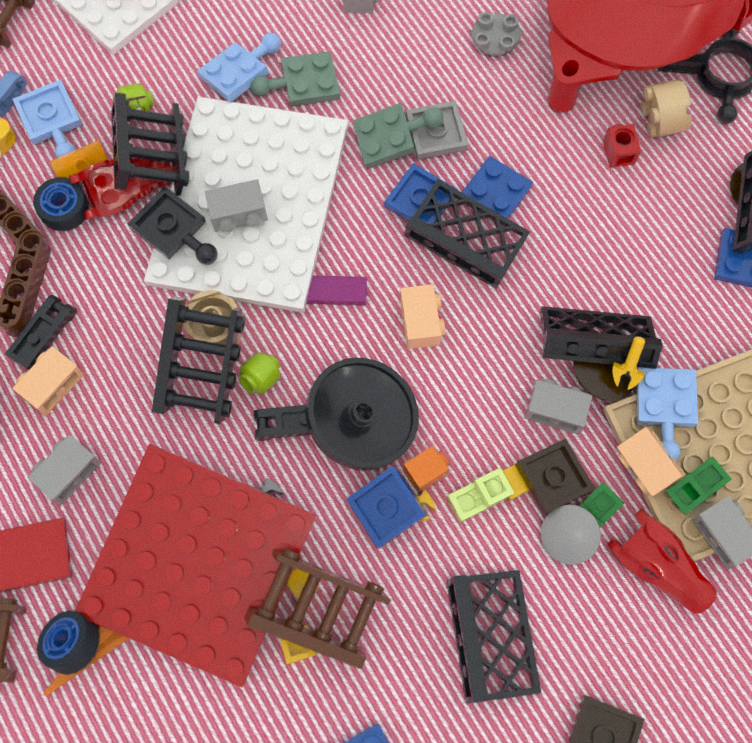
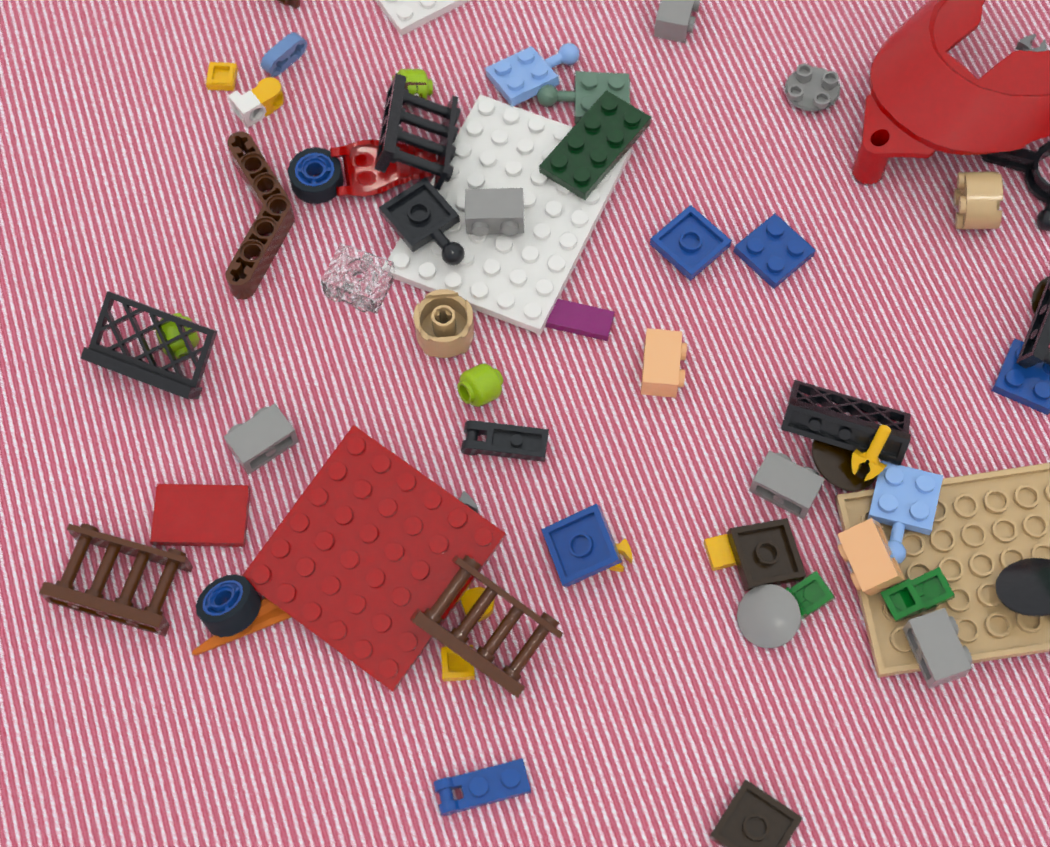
camera: 15 degrees right, 5 degrees down
black plate [5,295,77,370] -> none
light nougat brick [12,346,84,417] -> none
light blue plate [13,79,82,158] -> none
light orange plate [50,140,108,178] -> none
black fence [152,297,245,424] -> none
black dish [305,358,419,471] -> none
sand green plate [353,103,444,169] -> none
orange brick [402,446,449,494] -> none
black fence [404,179,530,289] -> none
light grey plate [406,101,468,160] -> none
yellowish green slope [446,468,514,523] -> none
black fence [446,570,542,704] -> none
red brick [603,124,641,168] -> none
red animal [607,508,717,614] -> none
none -> clear brick [321,243,395,314]
none -> dark green plate [539,90,652,200]

